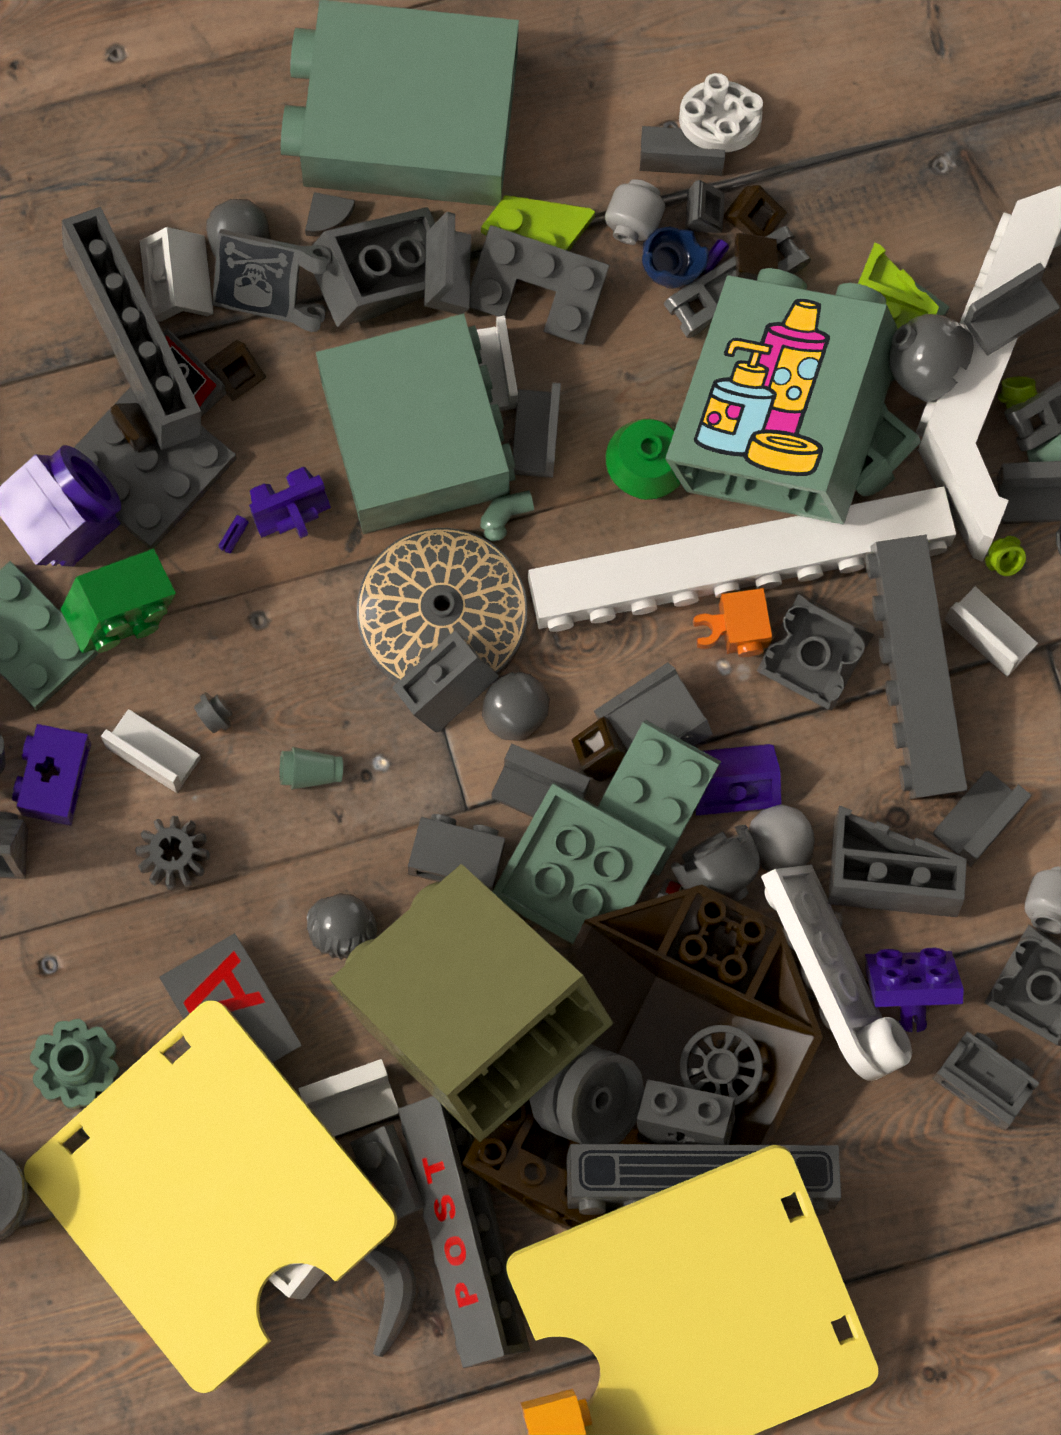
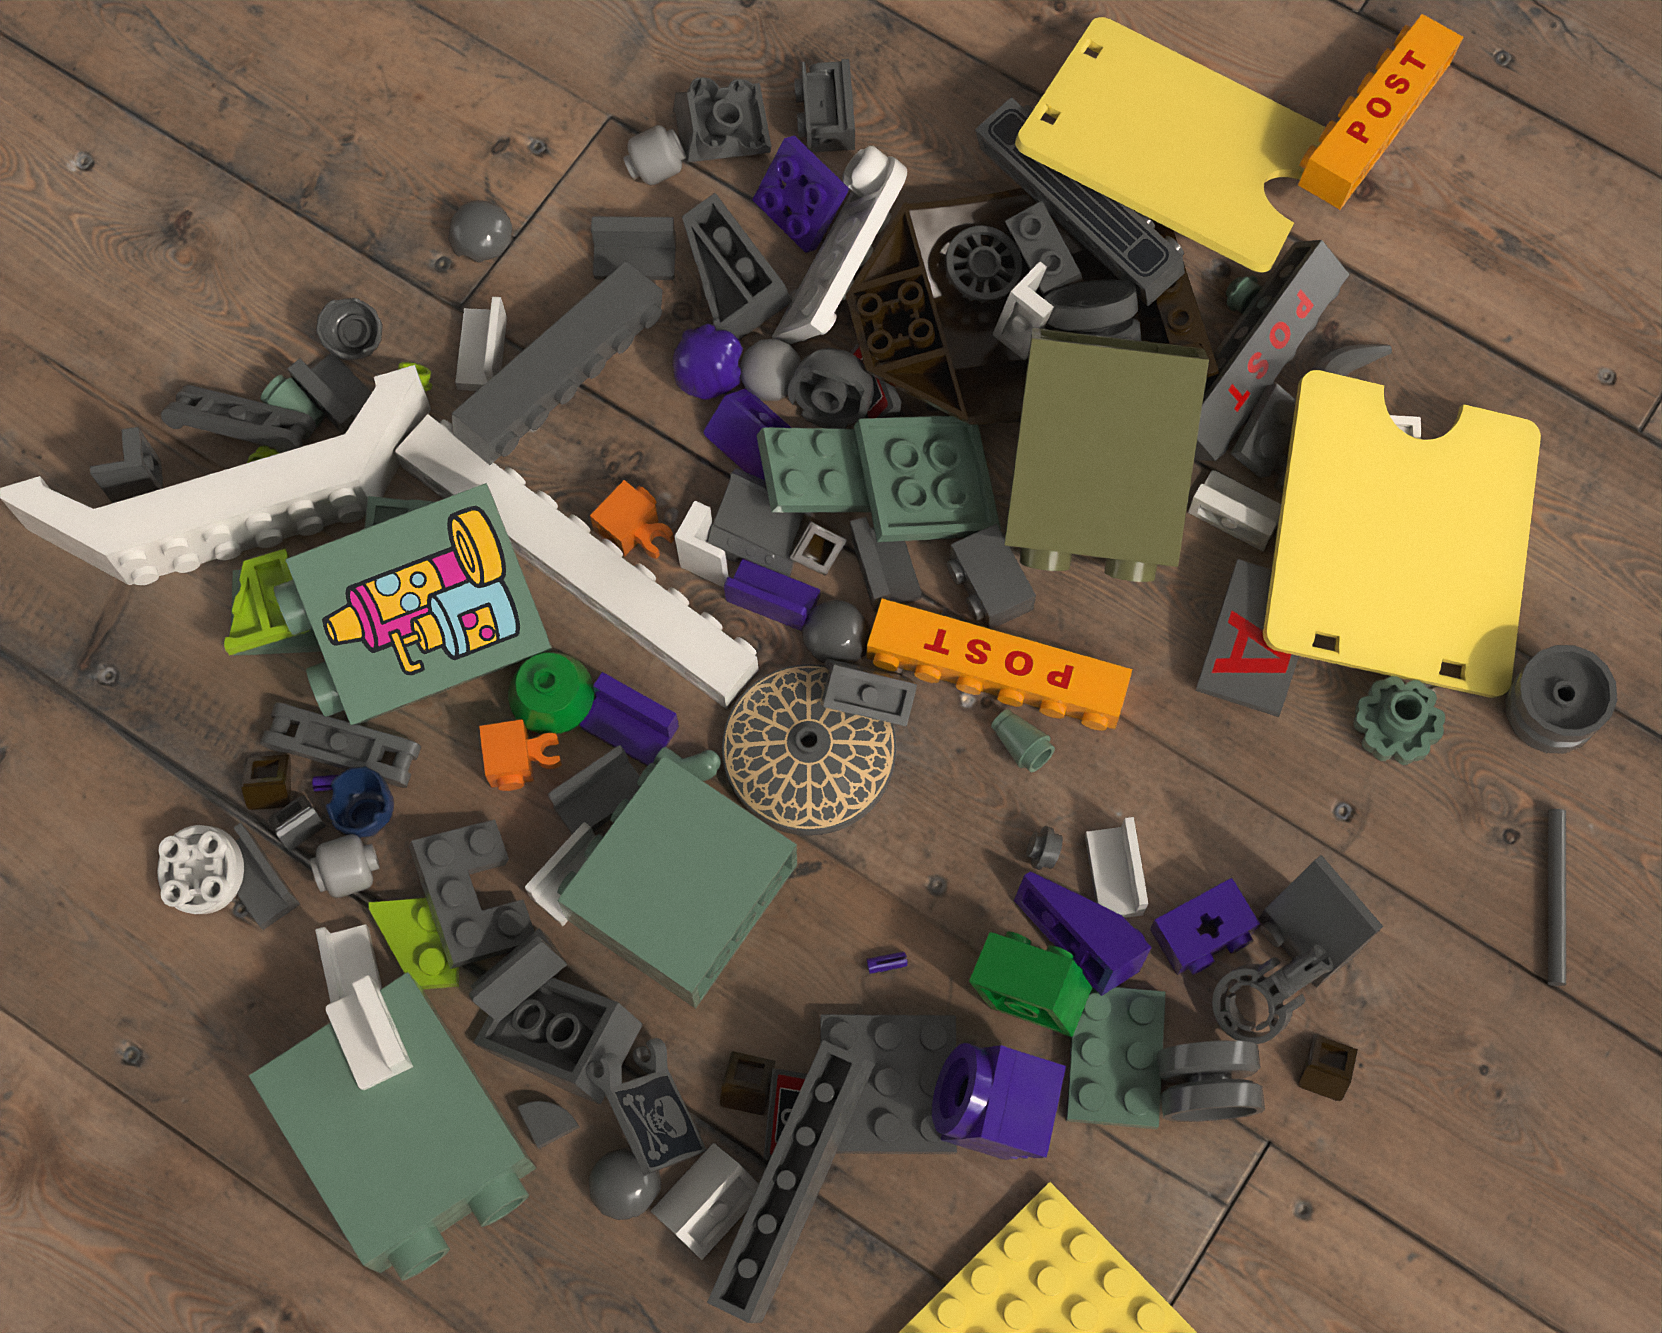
camera: 125 degrees left, 5 degrees down
dark brown slope [110,403,157,453] -> none
dark grey gear [135,816,210,891] -> none
dark purple hips [249,467,331,539] -> none
dark grey hair [307,893,377,960] -> none
dark brown slope [734,233,778,280] -> none
dark grey slope [757,594,874,711] -> none
dark grey cylinder [889,314,974,402] -> none
dark grey panel [964,262,1060,356] -> none
none -> white panel [315,924,382,1003]
none -> white panel [326,975,413,1090]
none -> orange brick [479,719,562,791]
none -> dark purple panel [580,672,679,766]
none -> dark purple hair [673,324,743,400]
none -> white panel [674,501,728,587]
none -> dark purple panel [724,559,821,631]
none -> light orange brick [867,599,1133,731]
none -> white panel [993,262,1054,360]
none -> dark purple slope [1014,871,1152,996]

